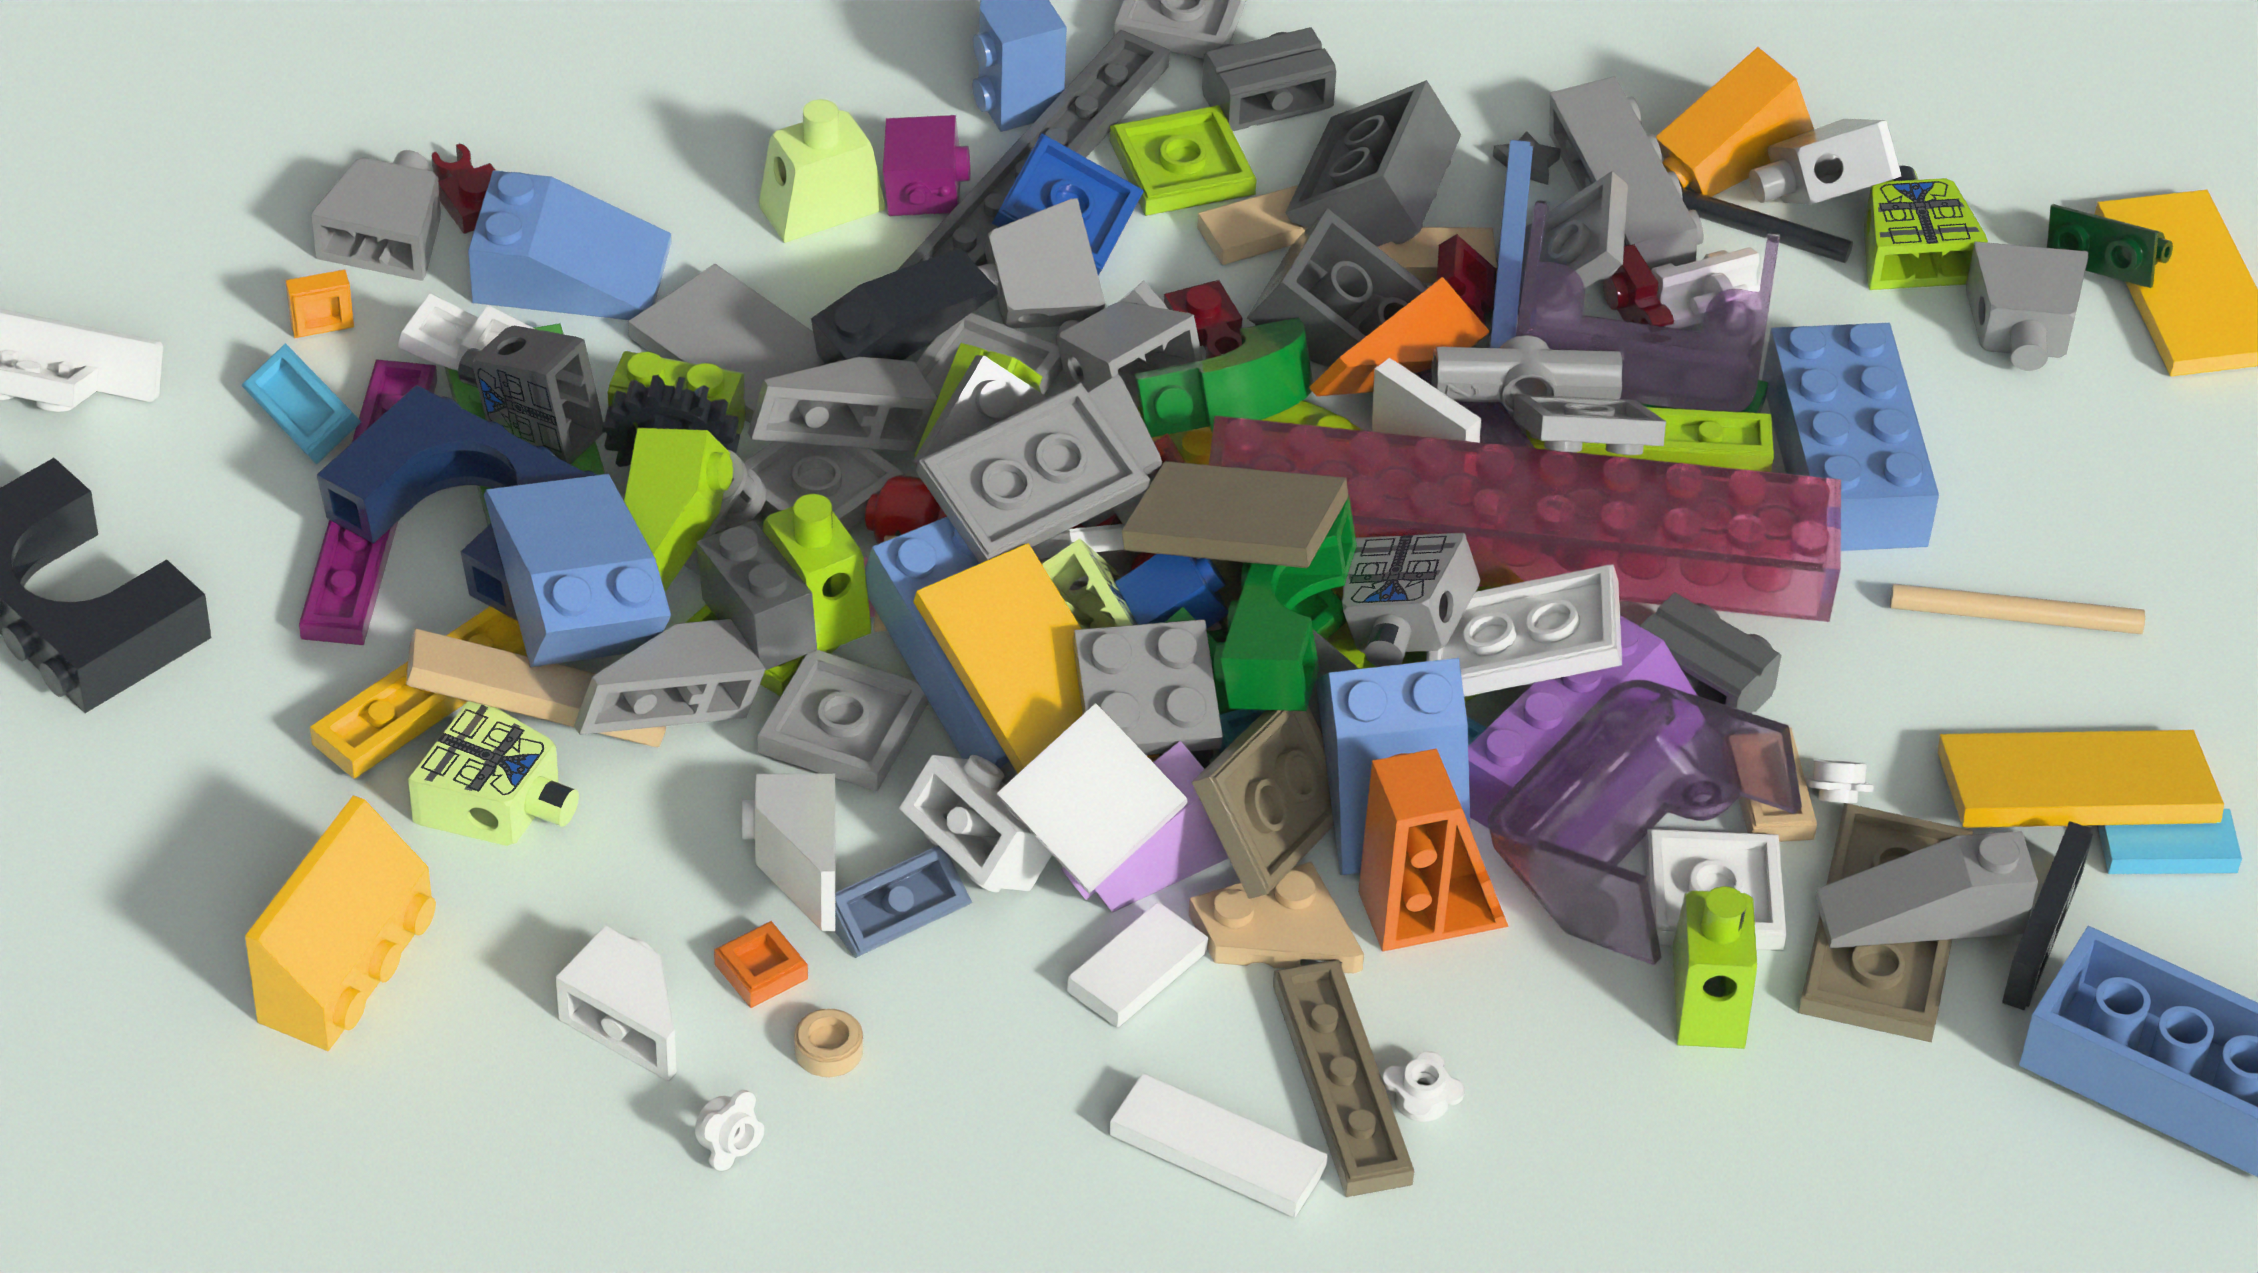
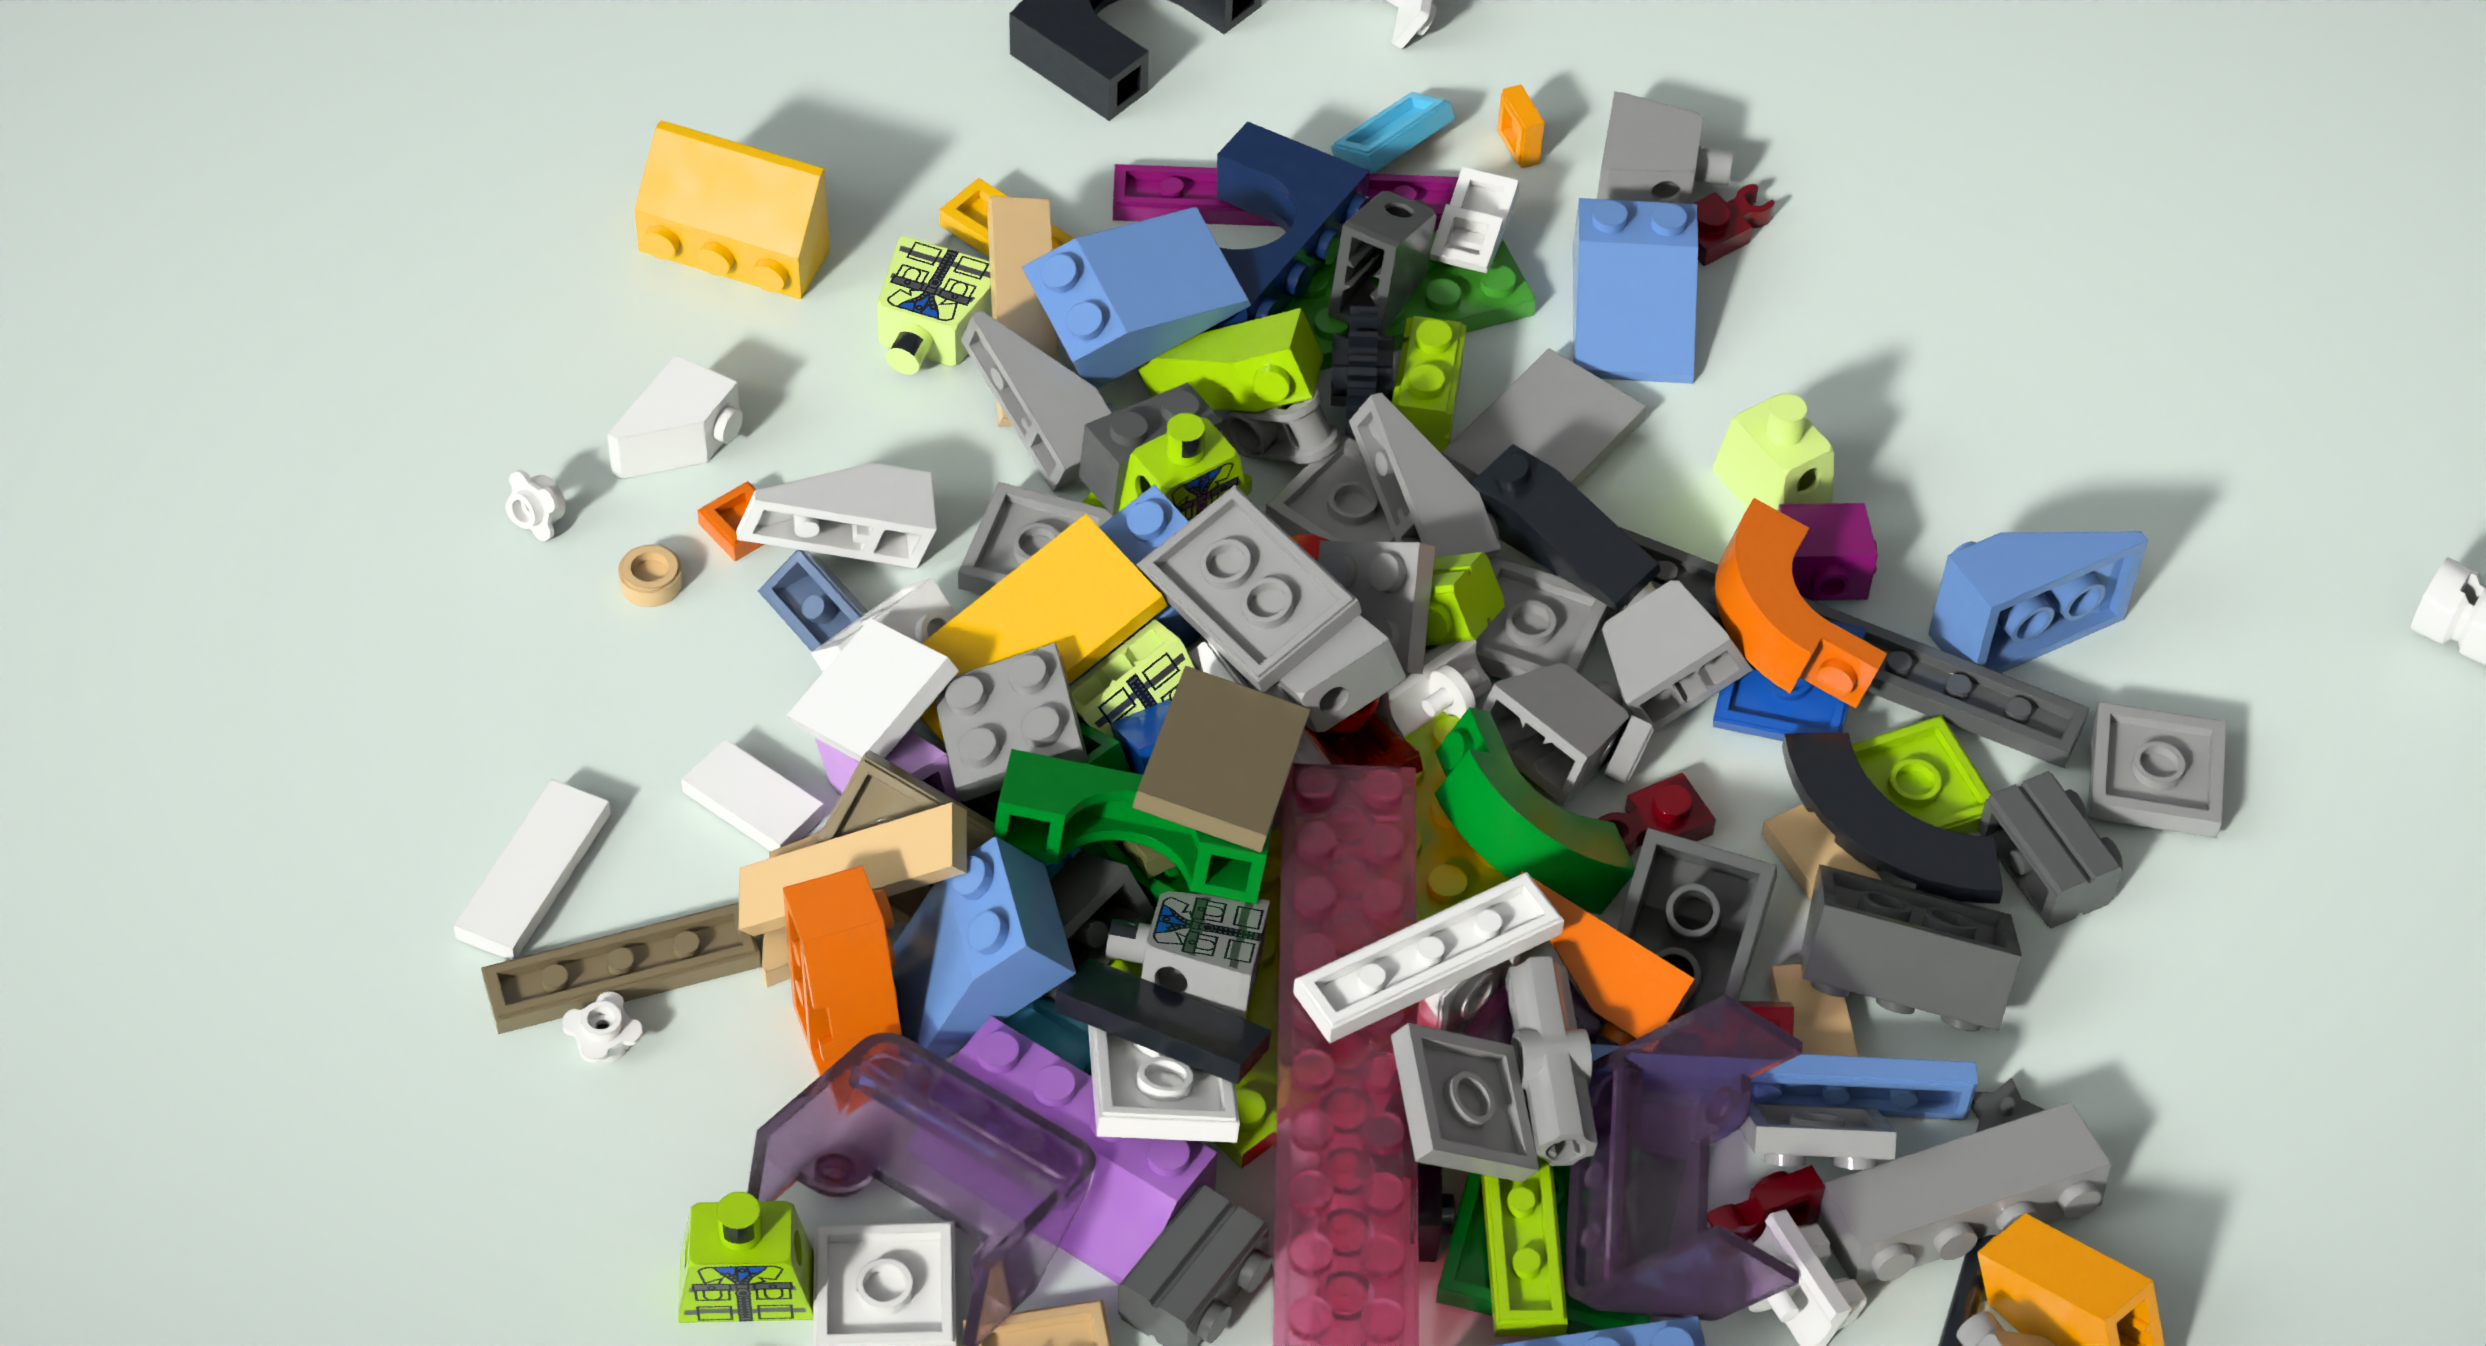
camera: 85 degrees right, 5 degrees up
none -> tan tile [738,802,967,937]
none -> black tile [1054,958,1272,1084]
none -> white tile [1293,872,1564,1044]
none -> orange arch [1715,498,1887,709]
none -> black tile [1782,733,2003,904]

